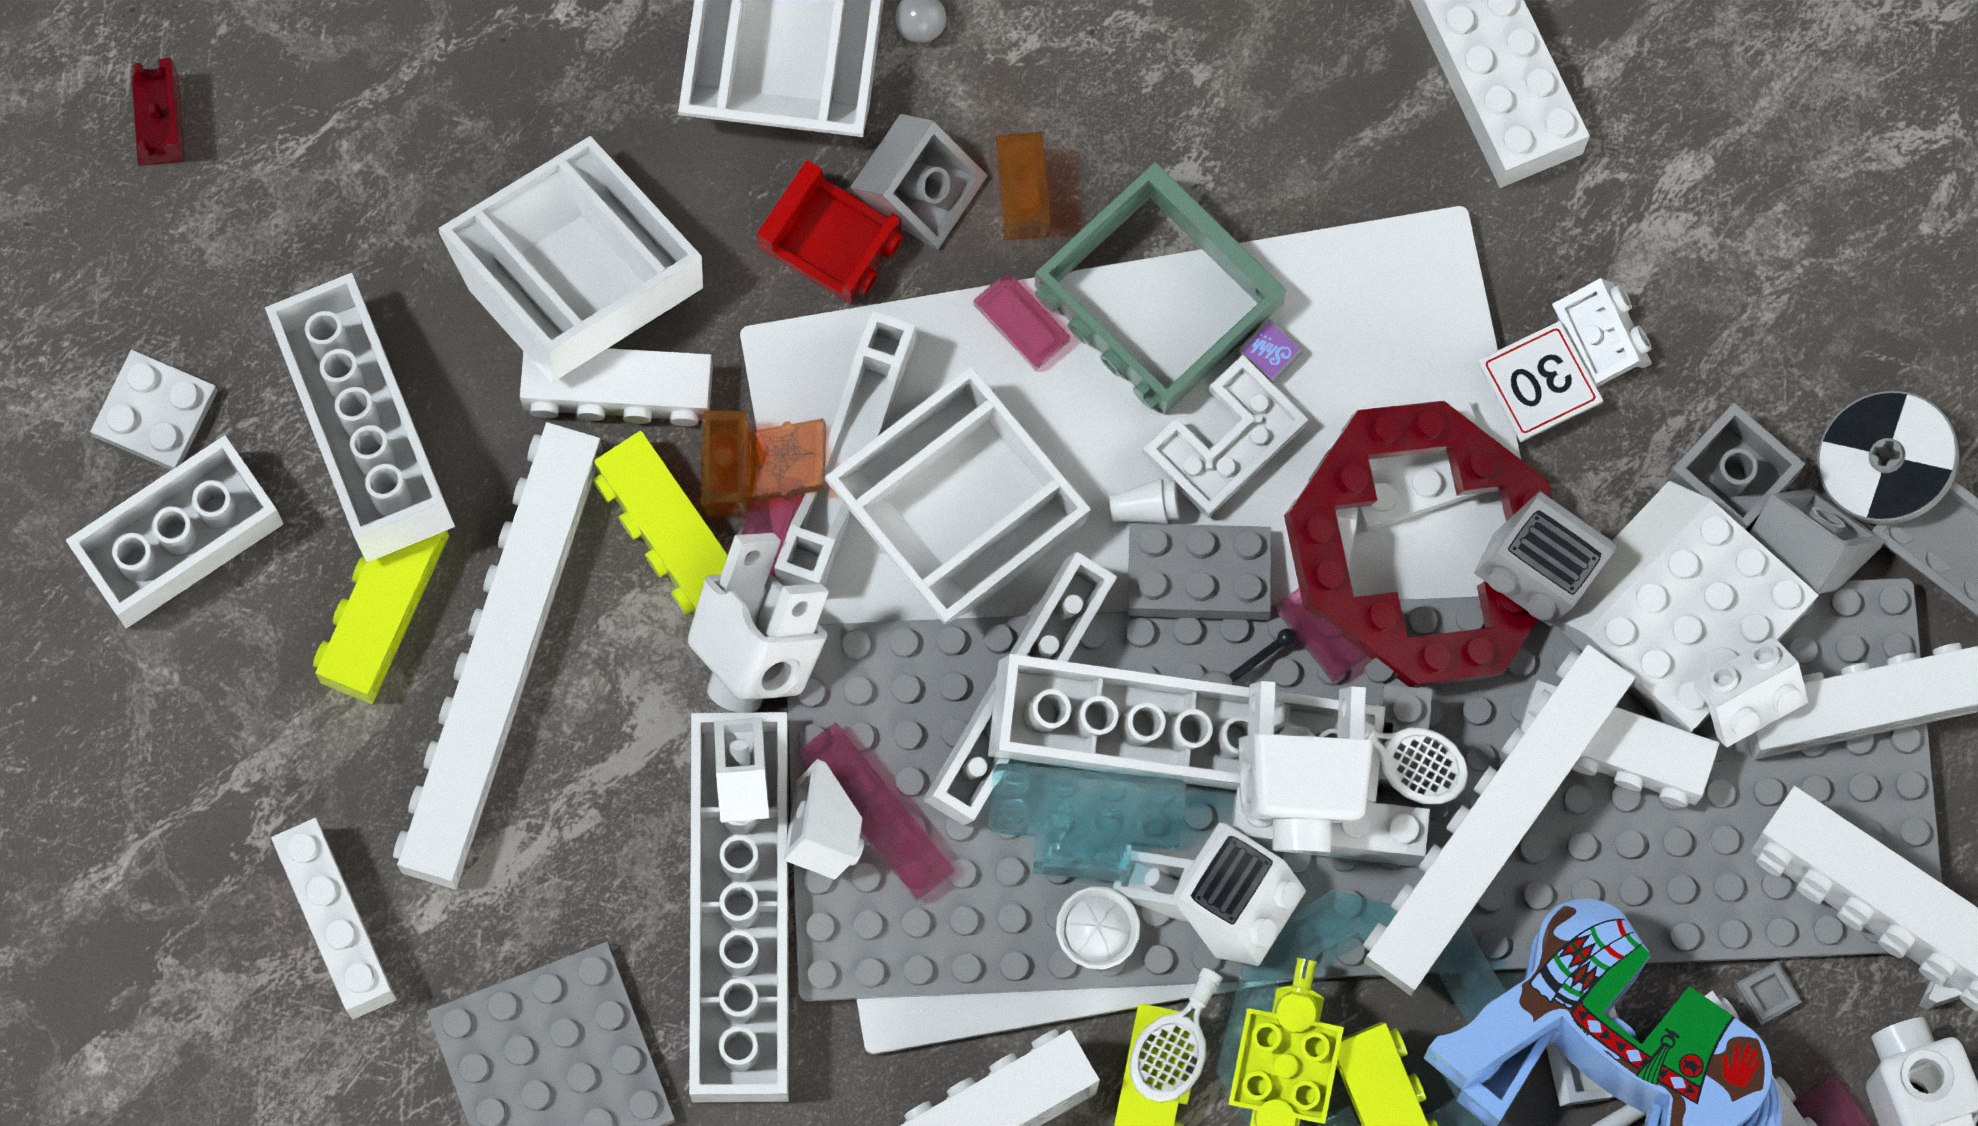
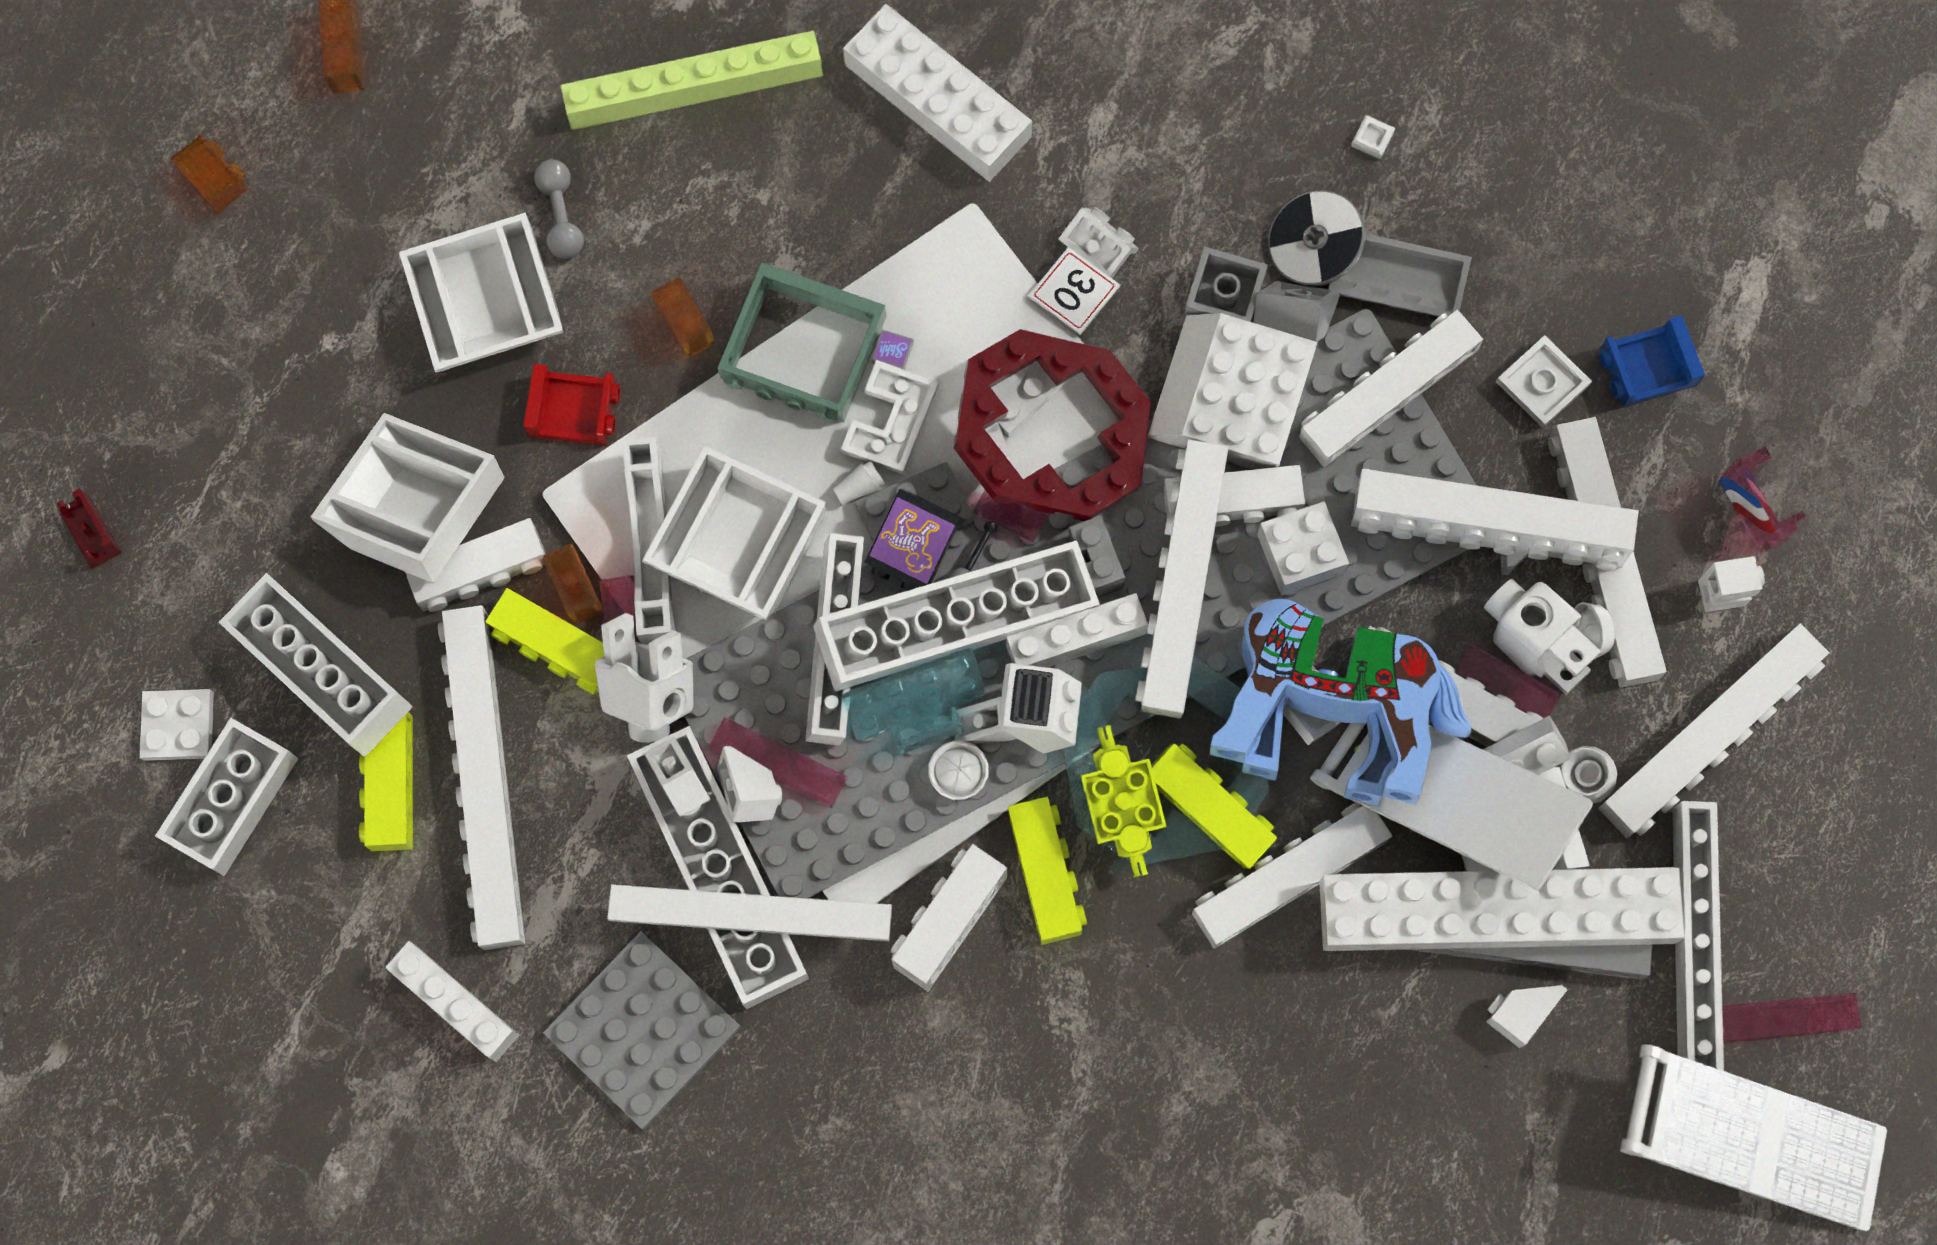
camera: 20 degrees left, 0 degrees up
clear orange piece [748,418,826,503] -> none
light grey slope [850,114,988,249] -> none
clear pink tile [973,271,1071,371] -> none
white piece [1130,968,1223,1103] -> none
white piece [1239,681,1373,853] -> none
white piece [1335,721,1468,805] -> none
light grey slope [1474,491,1617,627] -> none
white bracket [1693,638,1809,748] -> none
light grey tile [1734,960,1802,1027] -> none
none -> white tile [608,885,892,941]
none -> panel [864,489,965,591]
none -> white brick [1257,501,1349,596]

